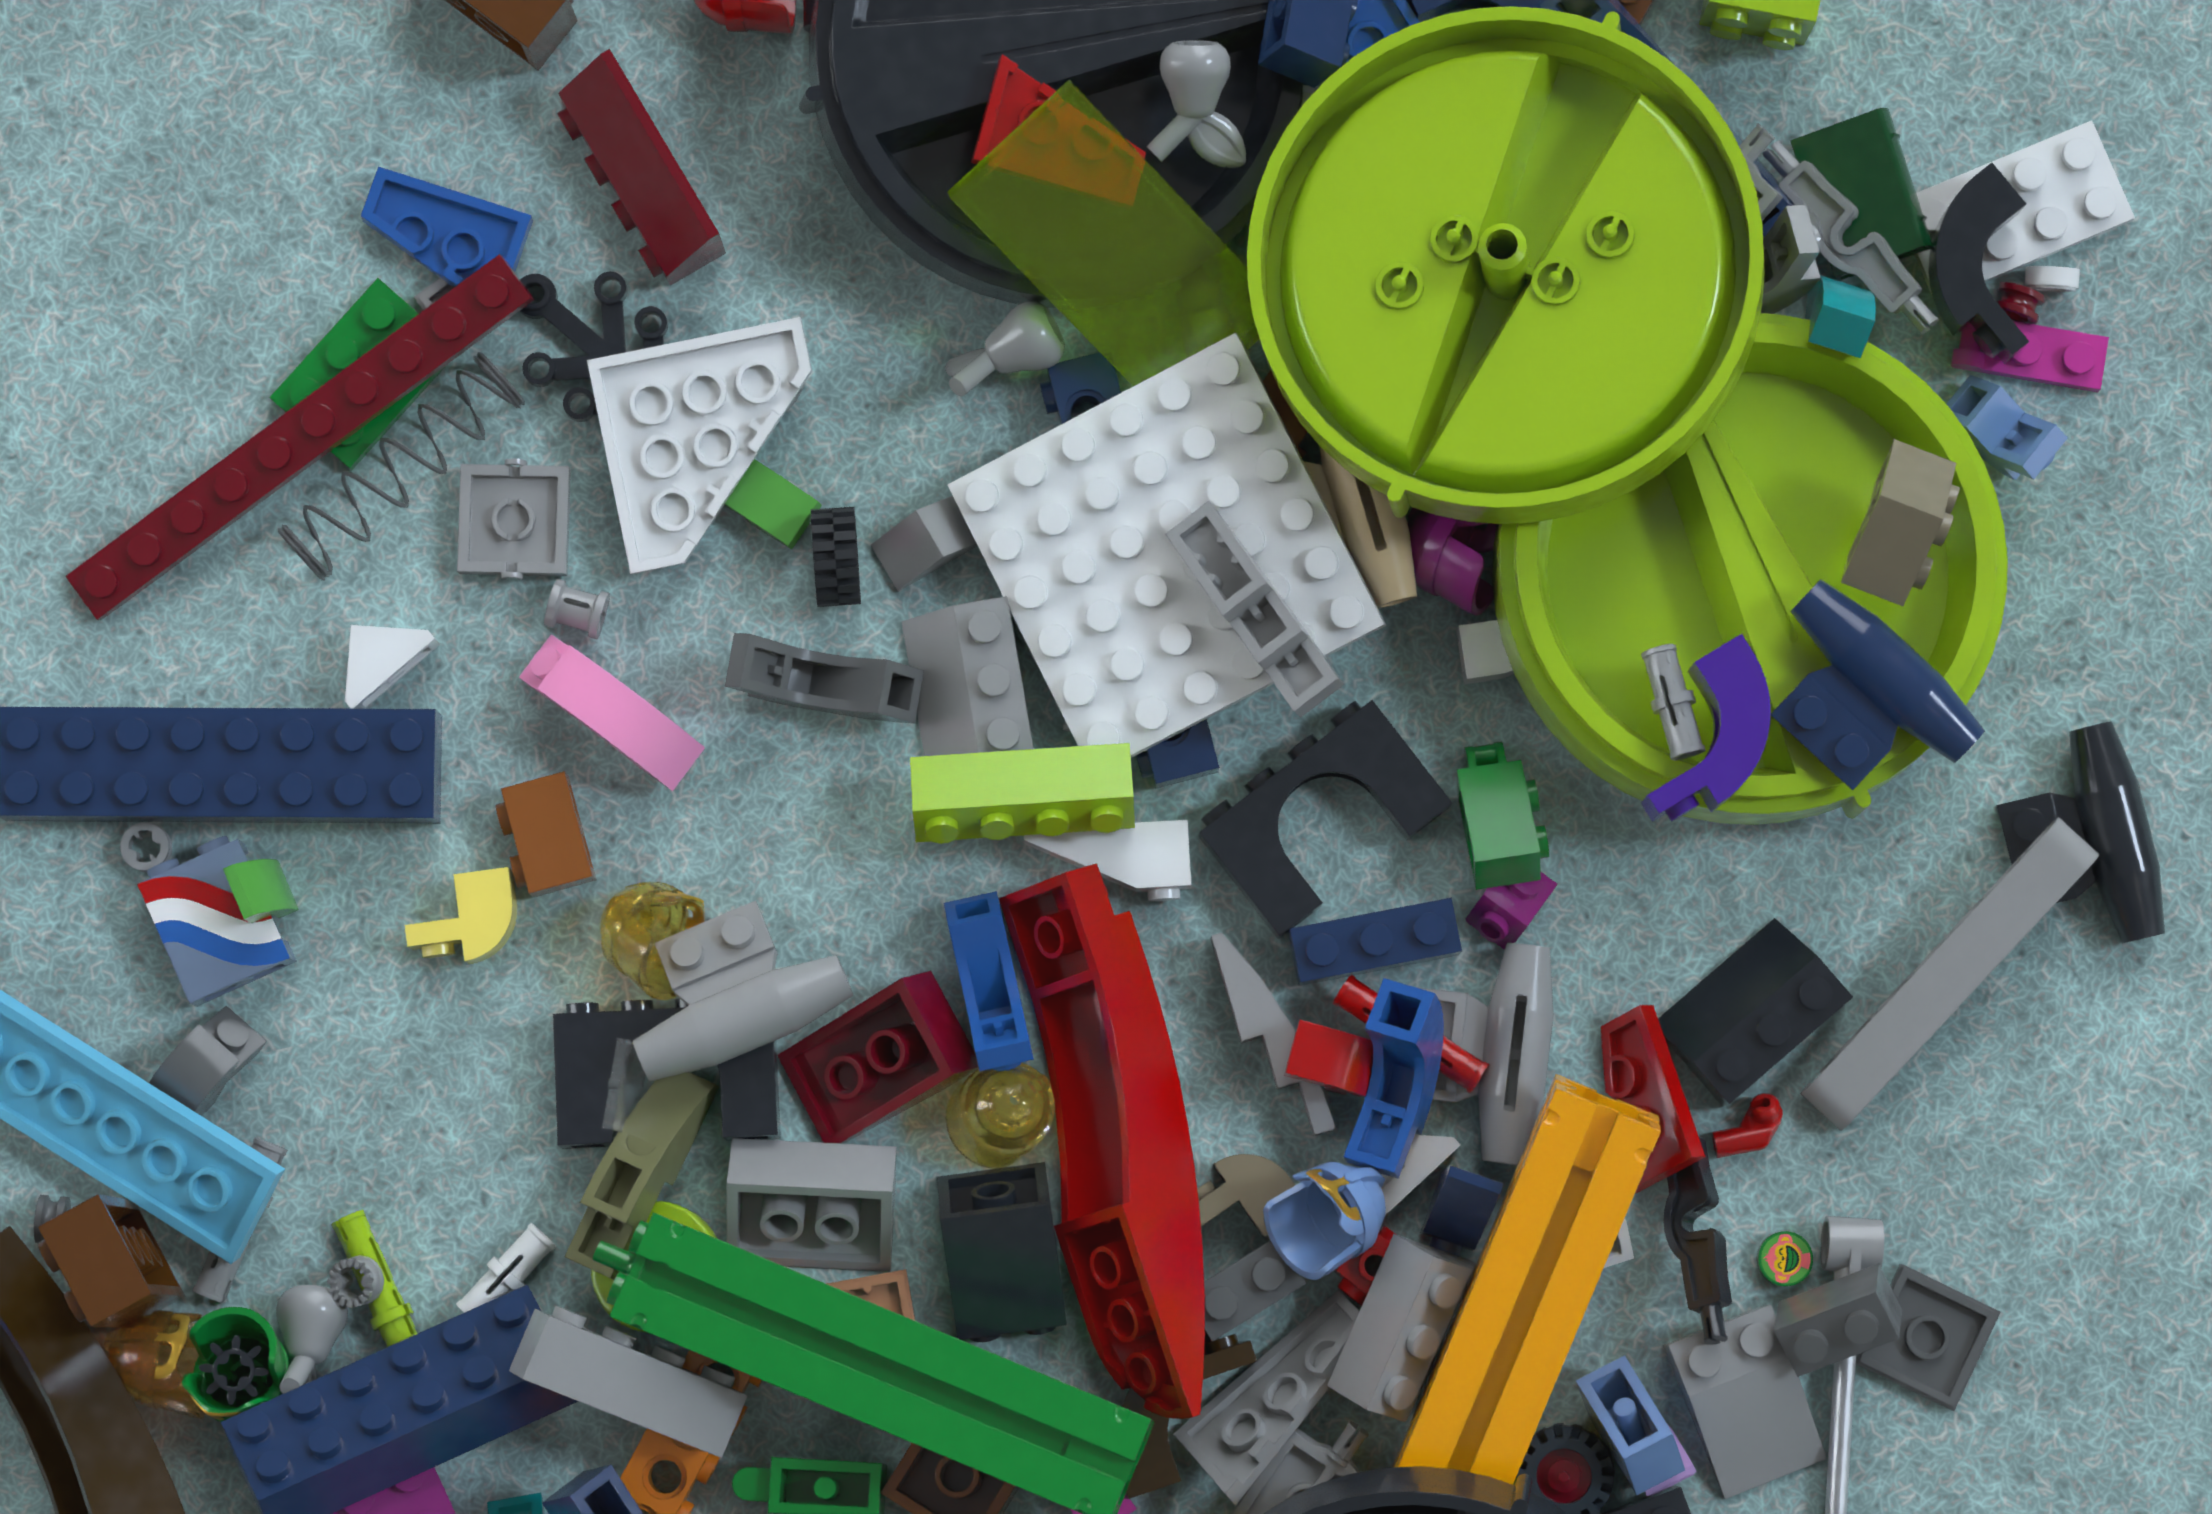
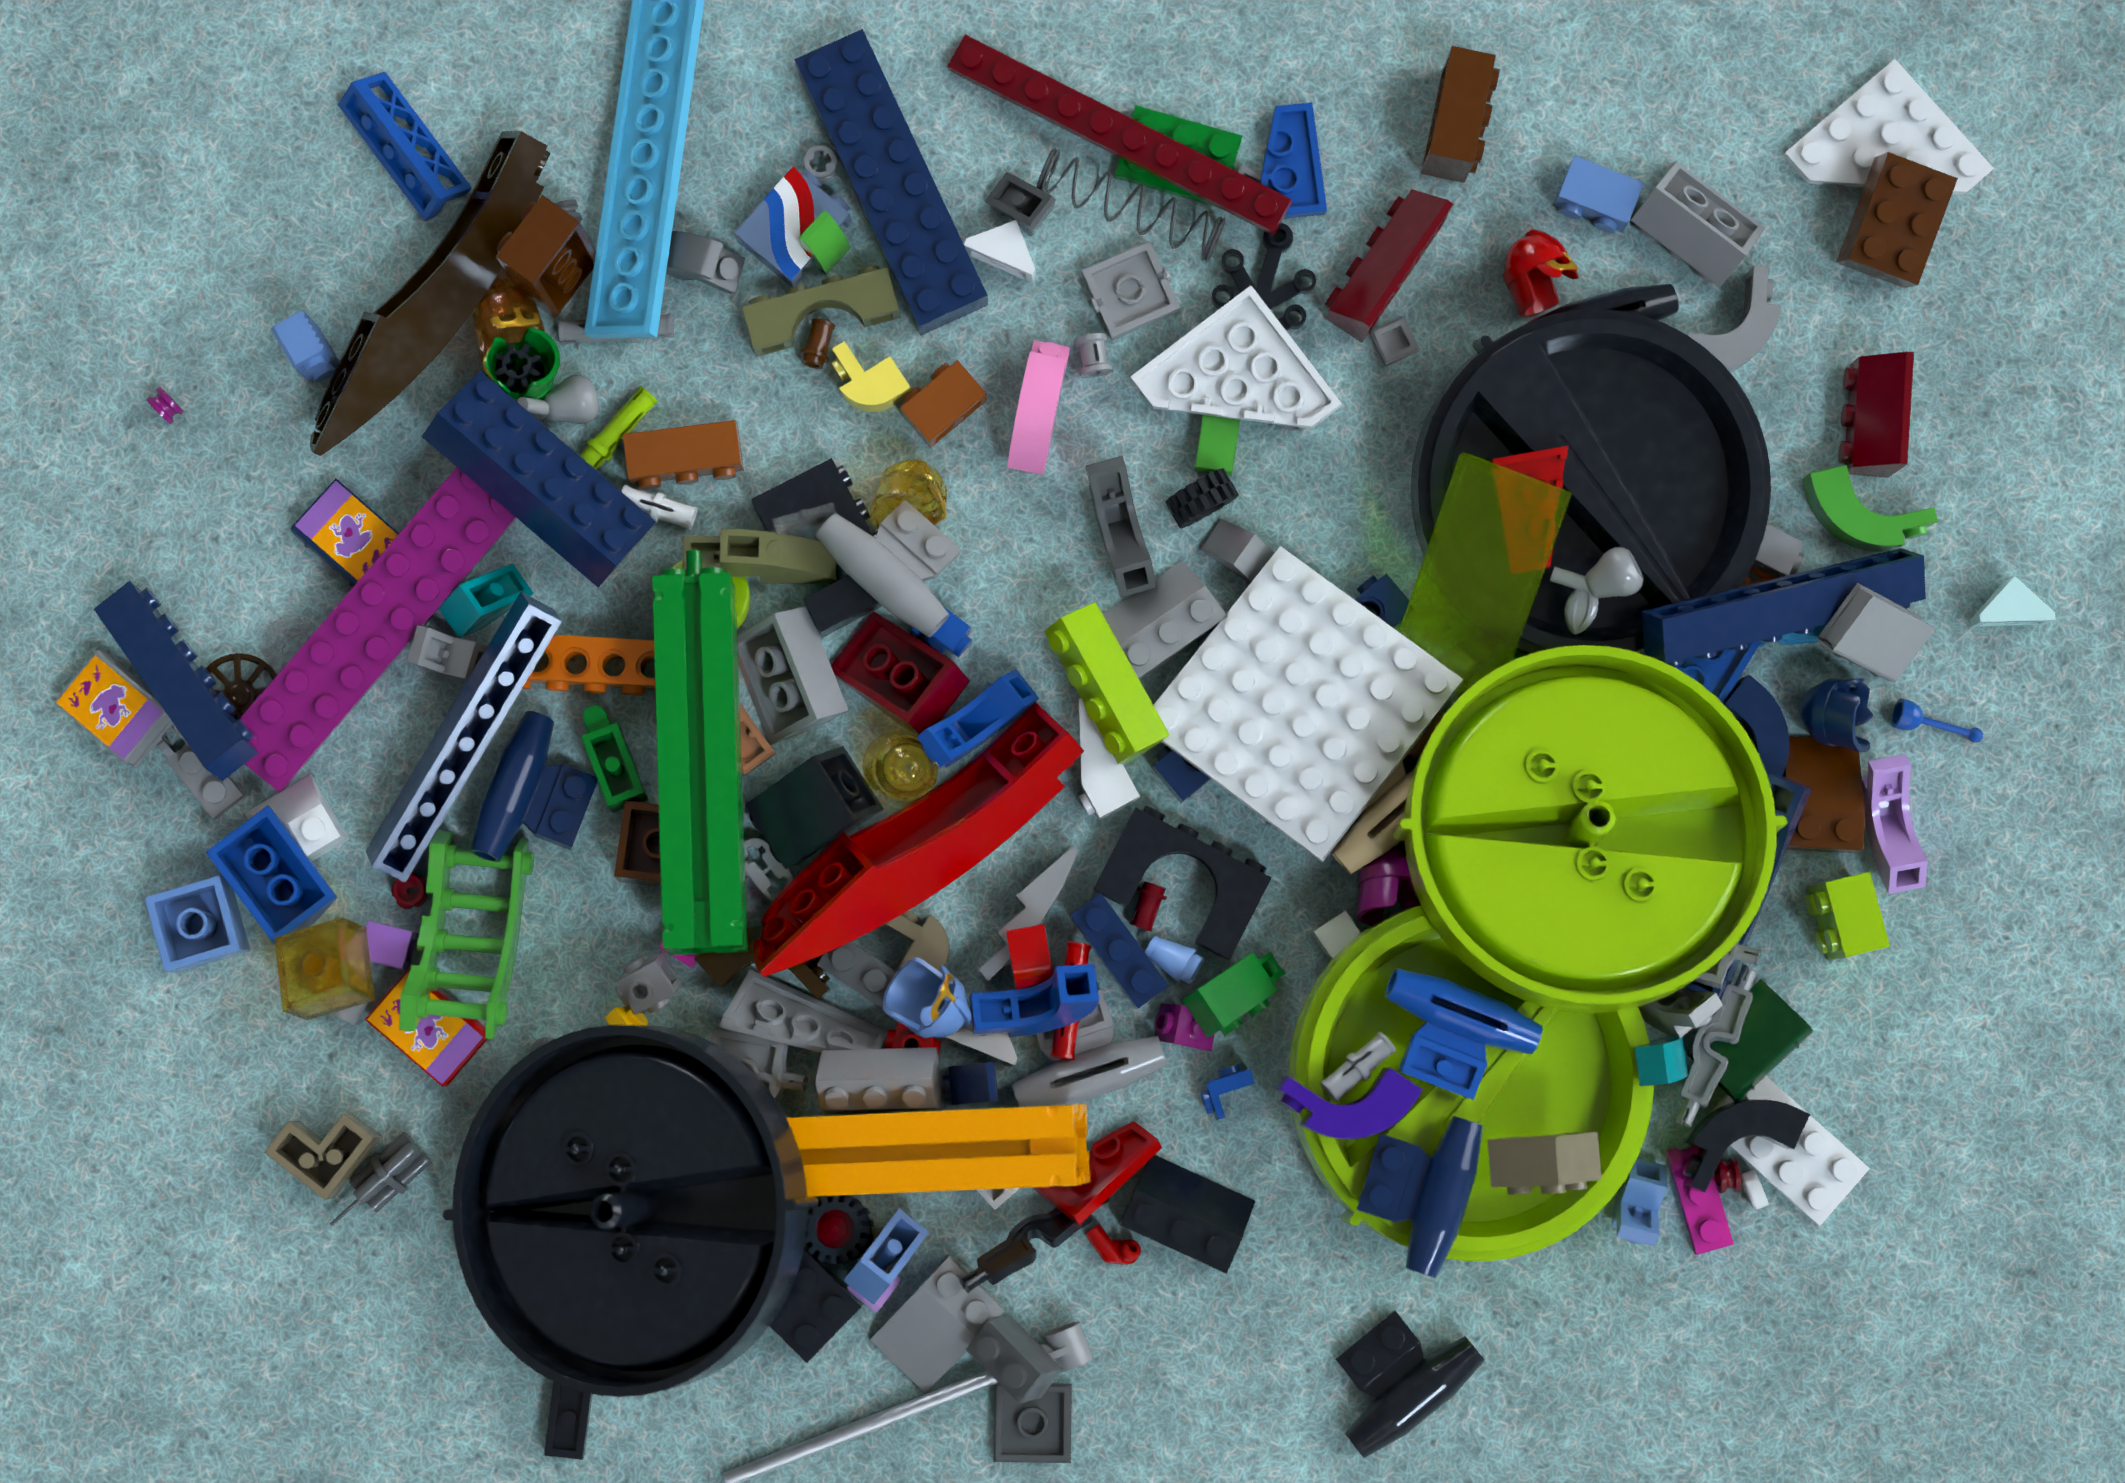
camera: 60 degrees right, 0 degrees up
light grey bush [327,1255,384,1308] -> none
light grey brick [509,1306,748,1458] -> none
light grey piece [945,301,1065,396] -> none
light grey slope [1165,501,1345,718] -> none
tile [1756,1231,1813,1287] -> none
light grey beam [1800,817,2099,1131] -> none
none -> dark orange brick [623,420,744,489]
none -> olive arch [742,266,901,357]
none -> light grey beam [744,838,794,902]
none -> reddish brown pin [800,318,835,369]
none -> blue brick [911,606,972,658]
none -> dark grey slope [985,172,1056,237]
none -> dark red pin [1129,881,1167,932]
none -> light blue cone [1145,936,1204,985]
none -> blue bracket [1200,1064,1255,1120]
none -> light grey tile [1369,316,1420,367]
none -> blue plate [1385,969,1543,1100]

